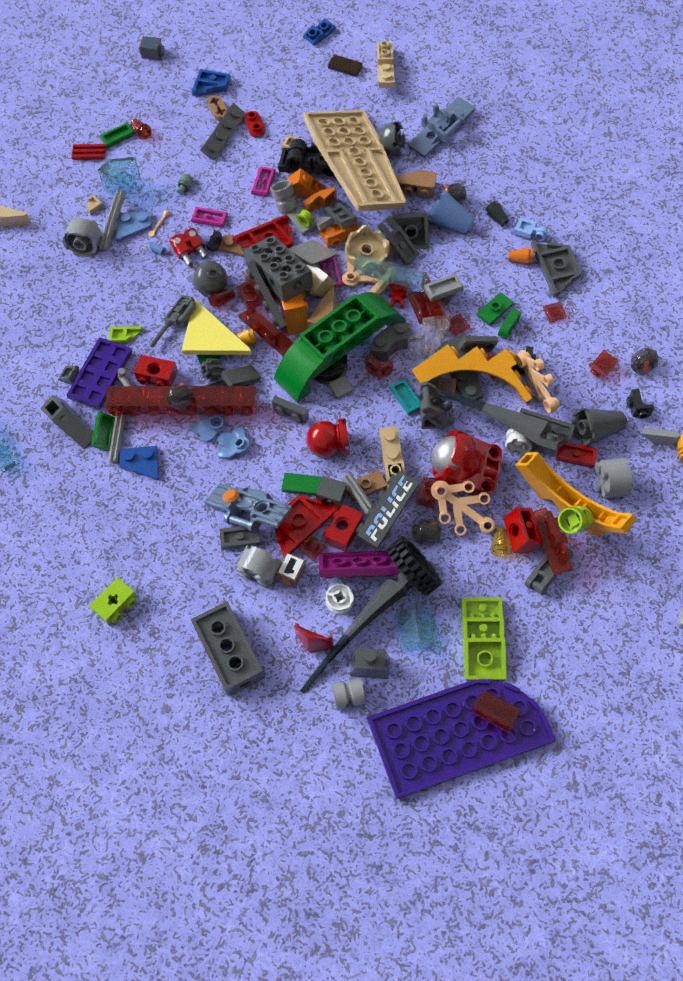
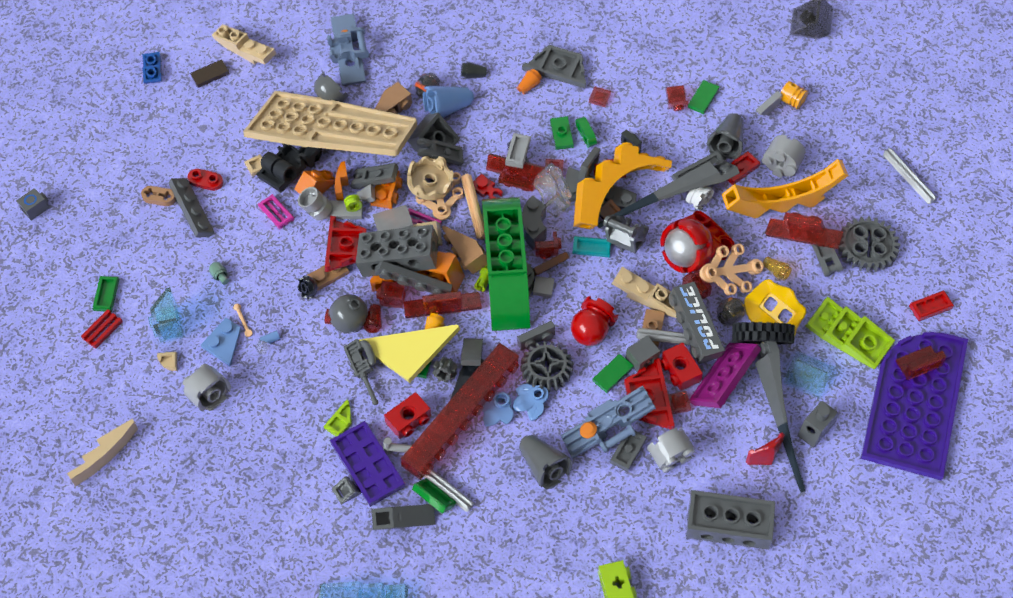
camera: 55 degrees left, 5 degrees down
light grey axle [98,190,126,251] -> none
blue wing [120,446,159,480] -> none
clear red cone [130,118,152,140] -> none
clear smoke head [165,383,195,410] -> none
red piece [169,228,208,266] -> none
blue wing [191,69,231,96] -> none
dark pink tile [191,207,228,228] -> none
brick [277,553,306,587] -> none
white wheel [326,584,354,615] -> none
light grey wheel [332,677,366,710] -> none
clear light blue slope [353,254,428,292] -> none
red brick [503,507,543,554] -> none
light blue plate [514,218,549,241] -> none
light nougat plant [516,350,560,414] -> none
lime wheel [558,506,593,534] -> none
pearl dark grey bracket [626,389,654,419] -> none
clear smoke head [631,348,659,375] -> none
none -> dark grey cone [519,435,573,490]
none -> dark grey gear [520,341,573,392]
none -> reddish brown tile [533,252,570,277]
none -> green tile [688,80,719,114]
none -> yellow piece [744,279,806,337]
none -> dark grey gear [837,216,900,272]
none -> red plate [909,290,954,321]

